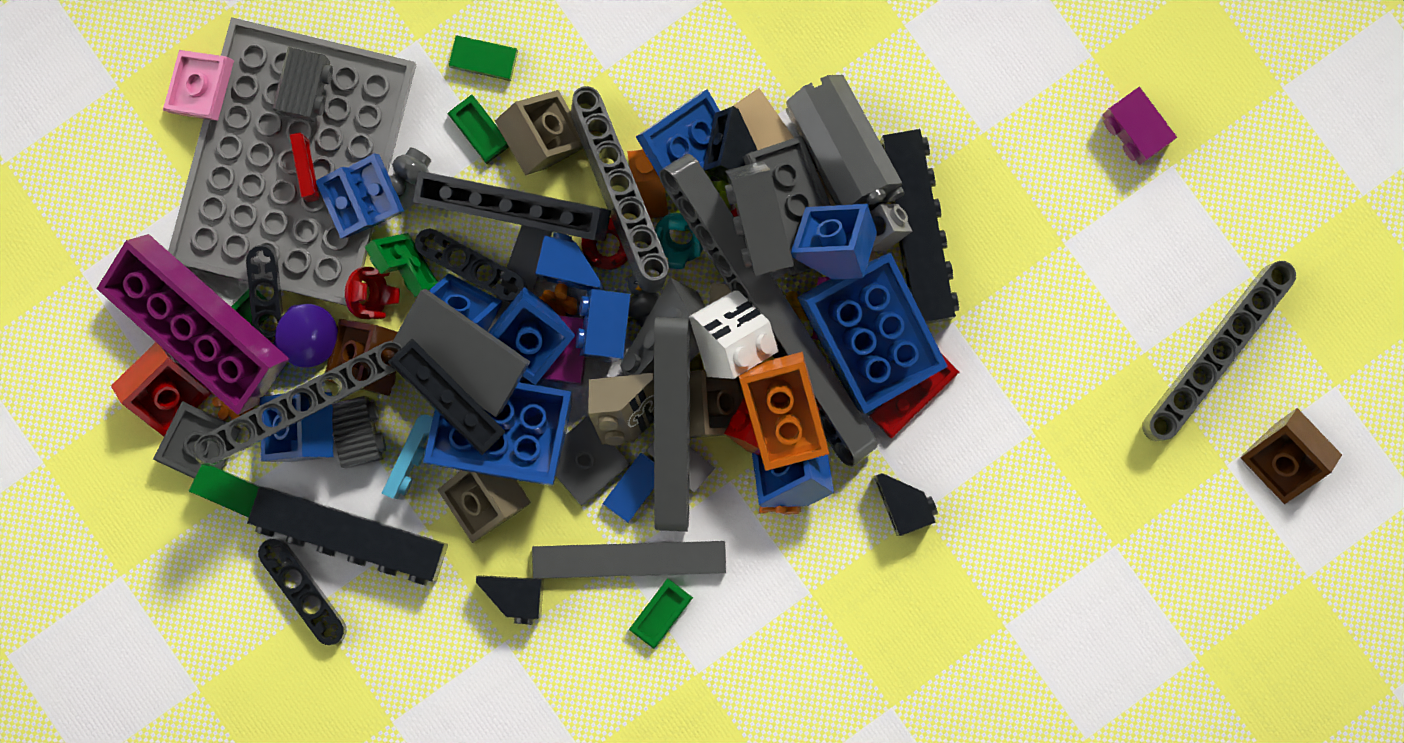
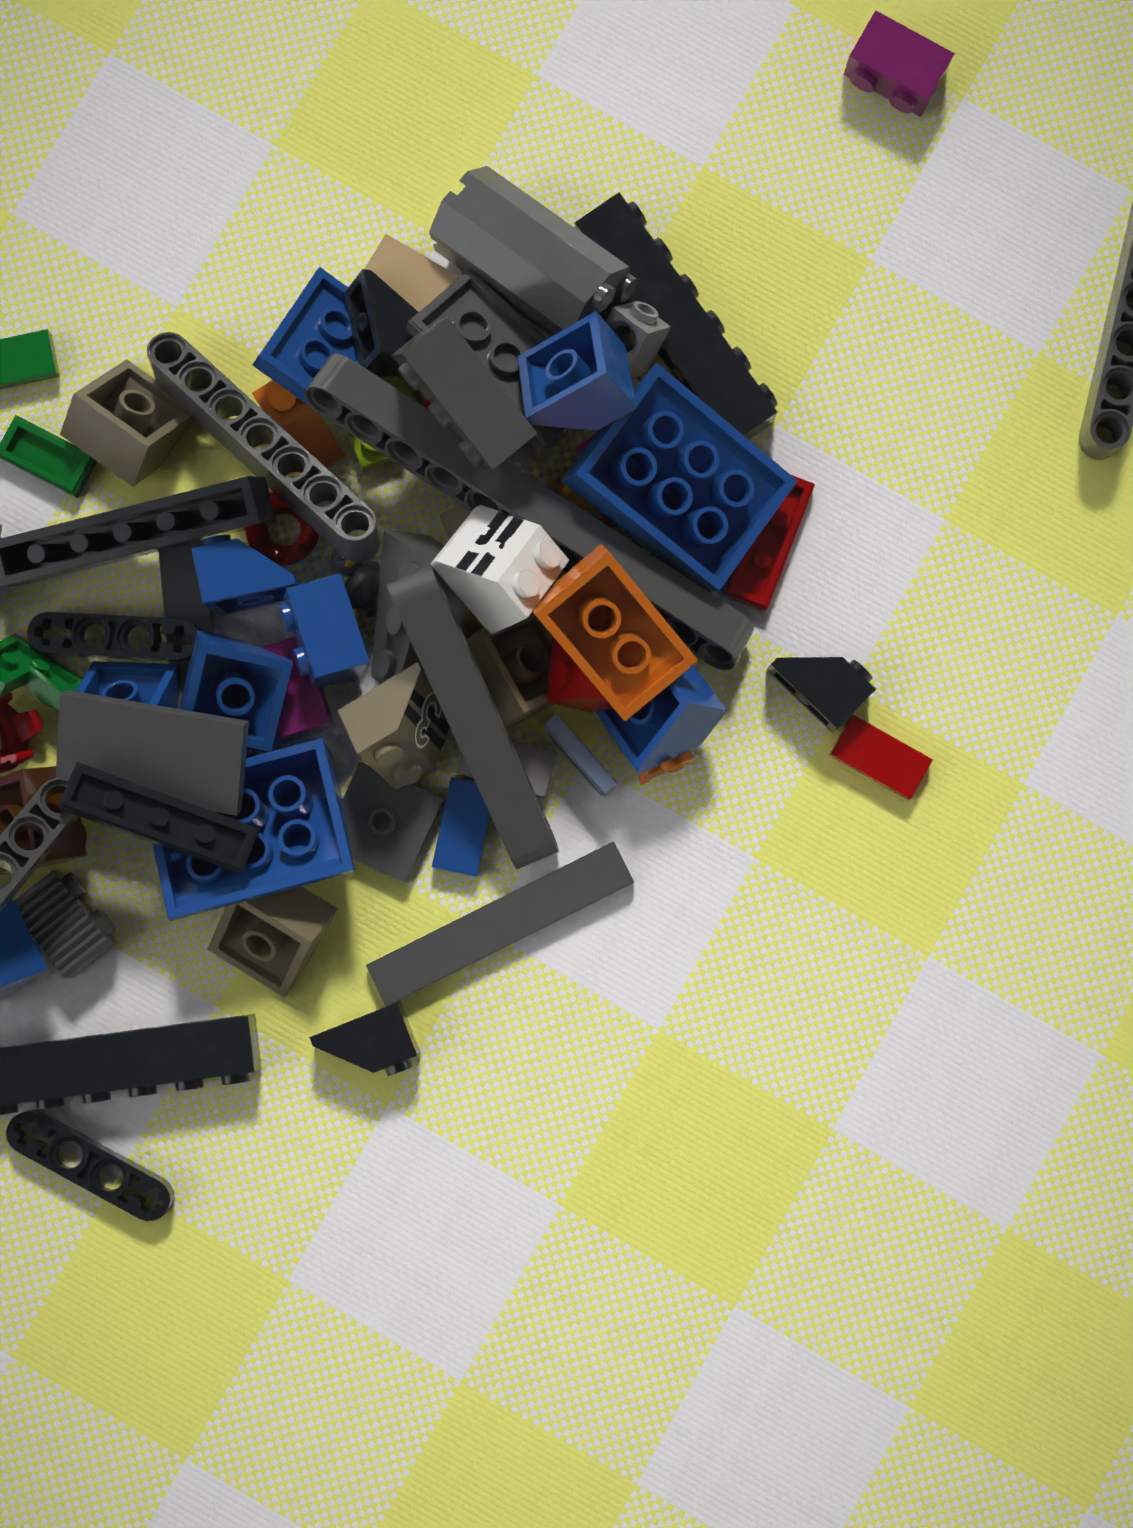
camera: 25 degrees left, 0 degrees up
medium azure plate [382,414,433,499] -> none
orange plant [539,283,577,316] -> none
green tile [629,578,693,649] -> none
teal piece [655,213,703,269] -> none
none -> sand blue tile [544,714,618,797]
none -> red tile [829,715,933,800]

